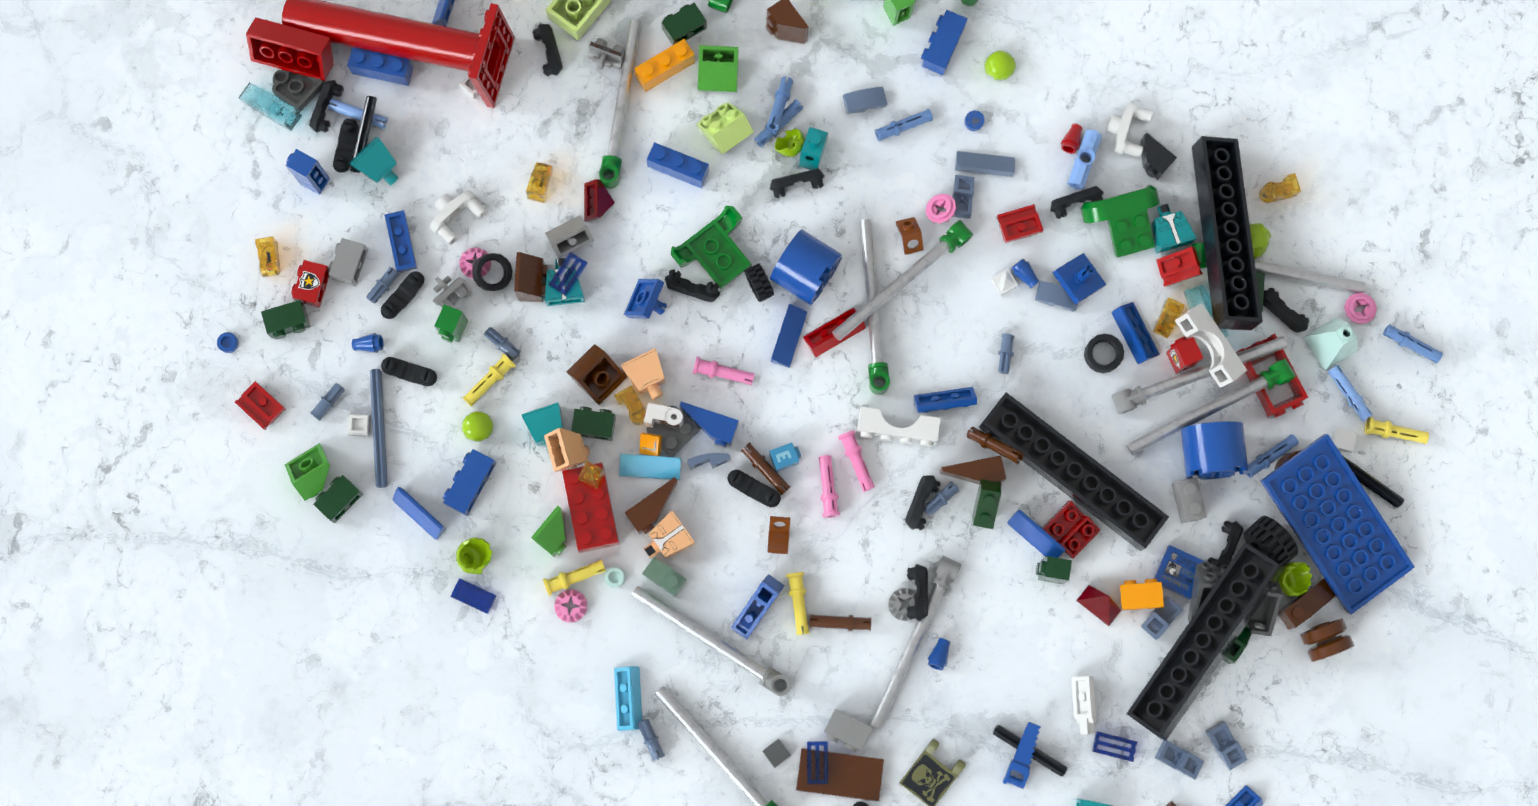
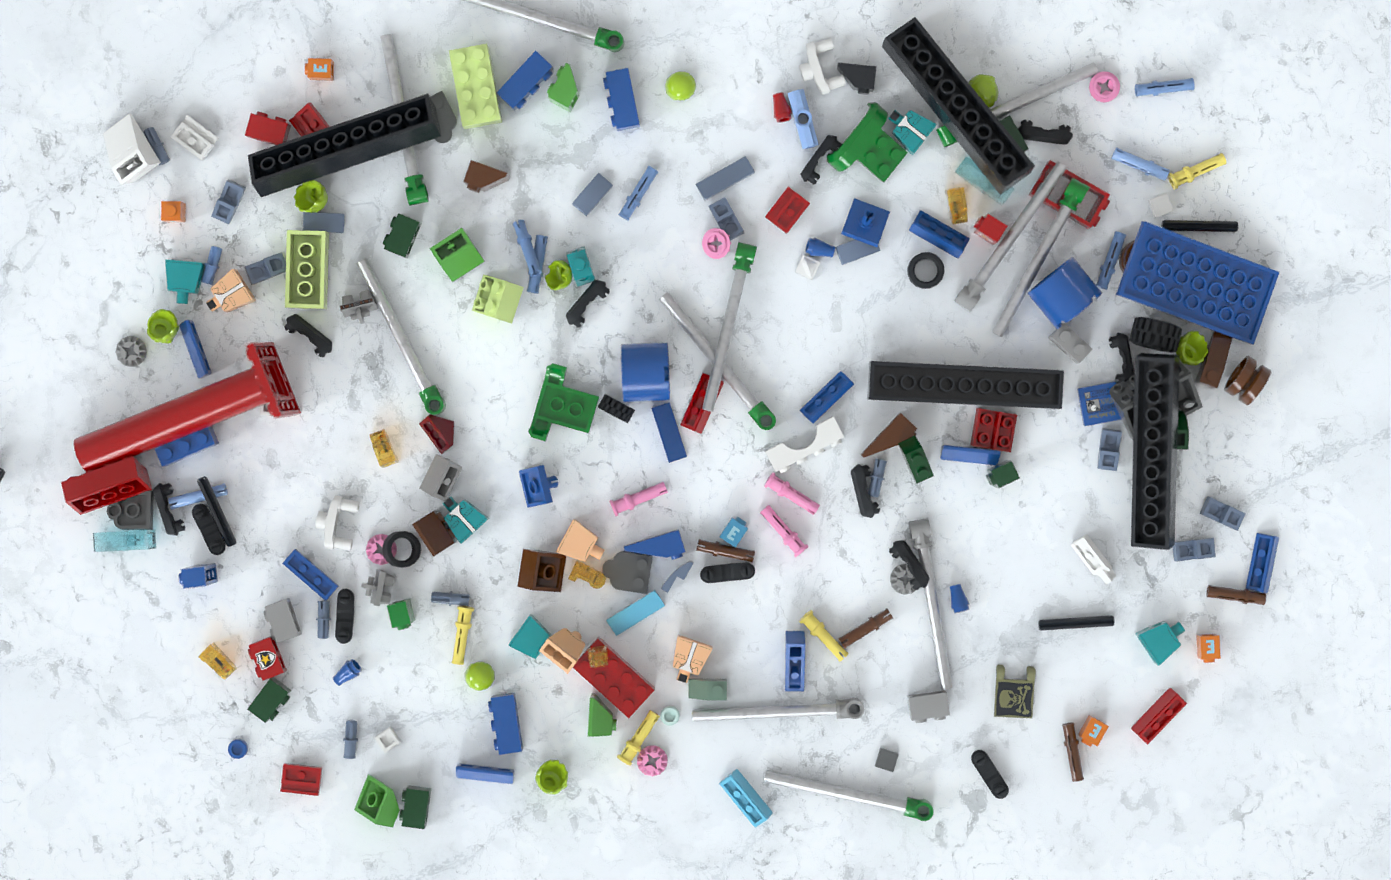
camera: 30 degrees left, 10 degrees up
teal torso [349,137,399,186] -> none
sand blue axle [370,369,388,488] -> none
black piece [381,357,437,386] -> none
clear blue tile [450,578,497,614] -> none
clear blue tile [549,252,588,297] -> none
dark green brick [571,406,616,441] -> none
reddish brown slope [624,477,678,535] -> none
light orange brick [634,39,695,92] -> none
sand blue axle [638,719,665,761] -> none
light orange tile [639,432,662,456] -> none
white leg [644,403,684,429] -> none
blue brick [646,142,709,189] -> none
black piece [665,269,720,302] -> none
dark orange bracket [767,516,790,554] -> none
reddish brown tile [796,748,884,801] -> none
clear blue tile [807,741,828,784] -> none
dark orange bracket [896,217,924,255] -> none
blue tile [964,110,985,131] -> none
reddish brown pin [967,426,1024,464] -> none
sand blue axle [998,333,1015,374] -> none
blue piece [1002,722,1041,789] -> none
dark red slope [1076,585,1121,626] -> none
clear blue tile [1092,731,1138,762] -> none
light orange brick [1120,579,1164,611] -> none
red plate [1156,247,1203,287] -> none
white arch [1175,303,1247,388] -> none
clear yellow leg [1259,173,1301,203] -> none
light aqua slope [1303,317,1359,371] -> none

